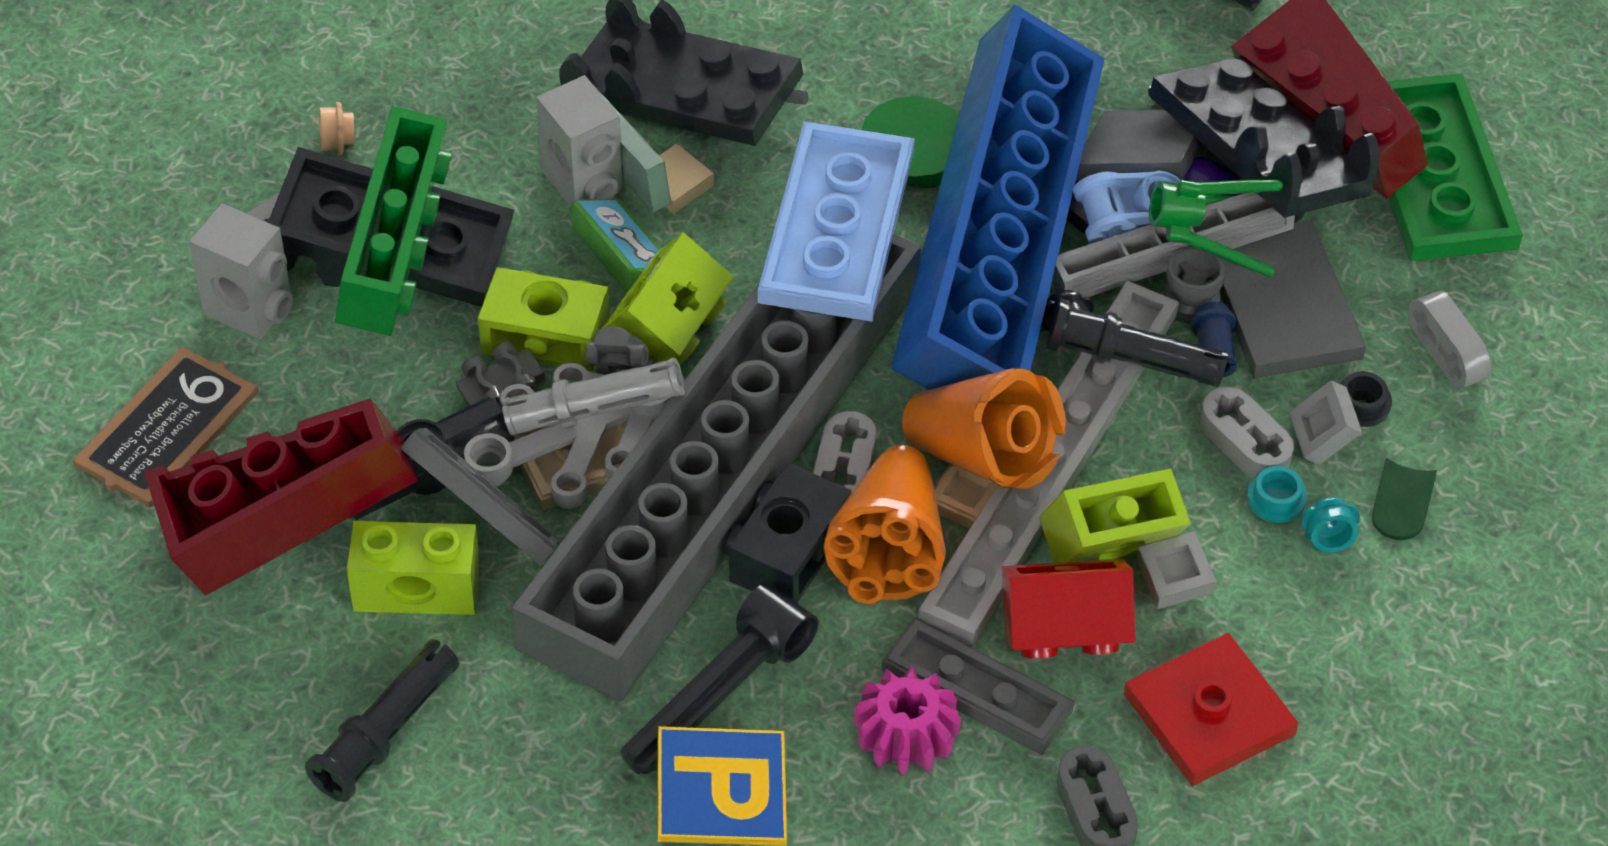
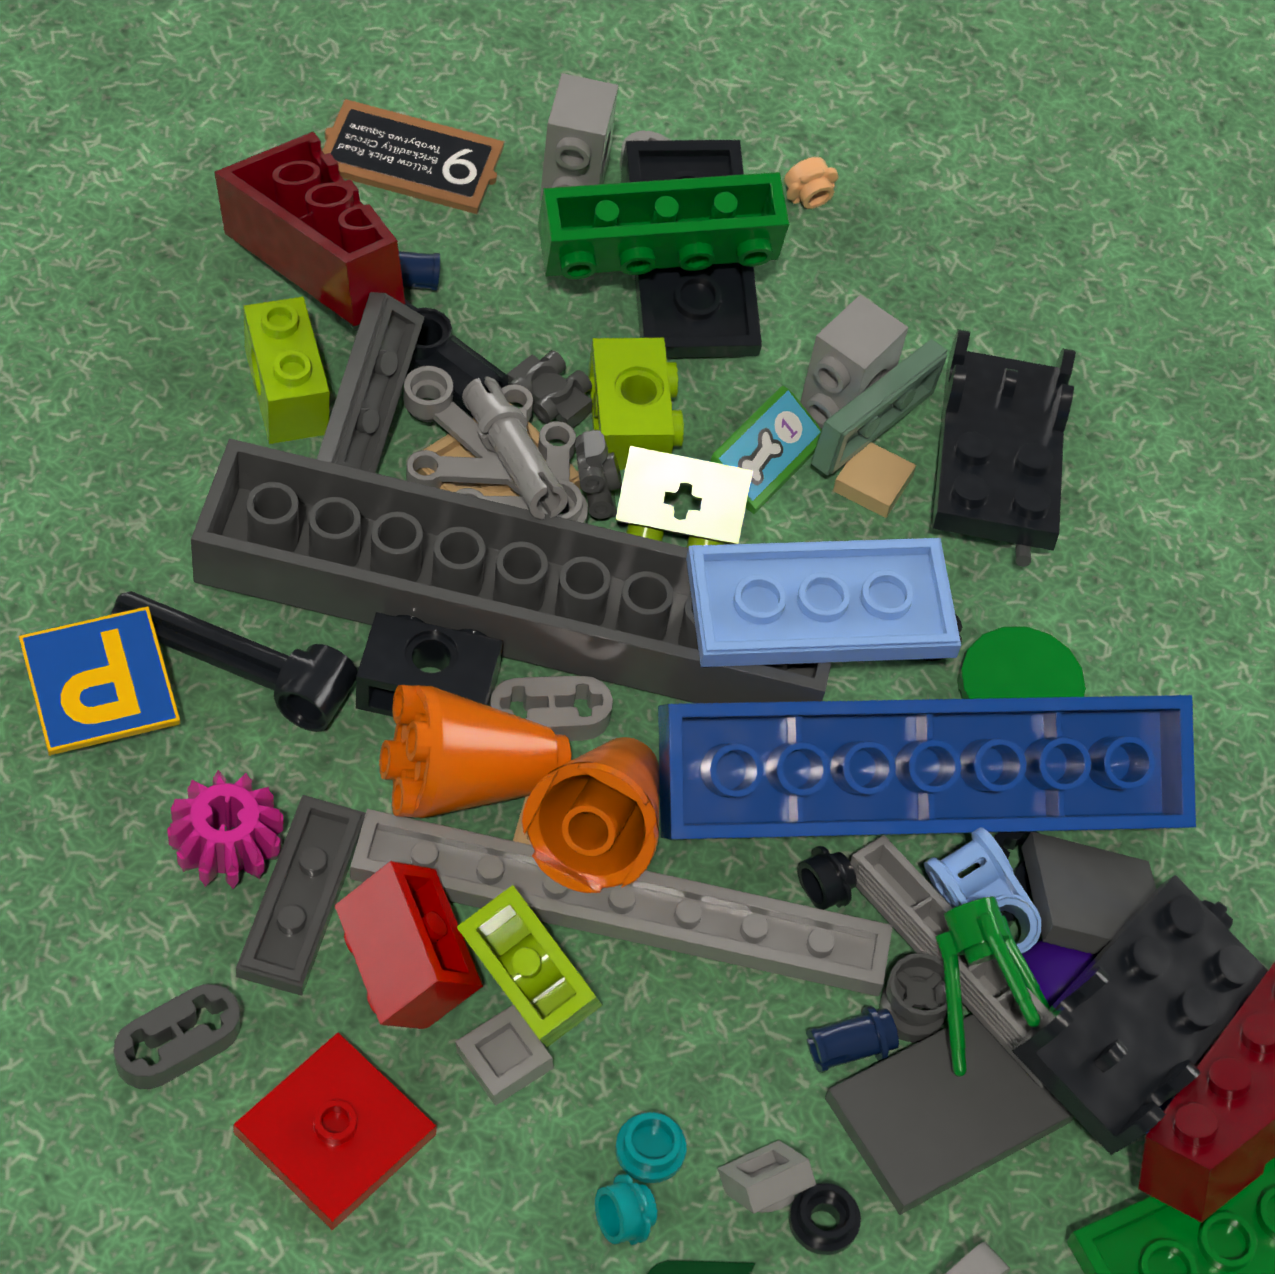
camera: 65 degrees right, 5 degrees up
black pin [305,639,459,802] -> none
black pin [1047,299,1228,388] -> none
light grey beam [1200,387,1294,479] -> none

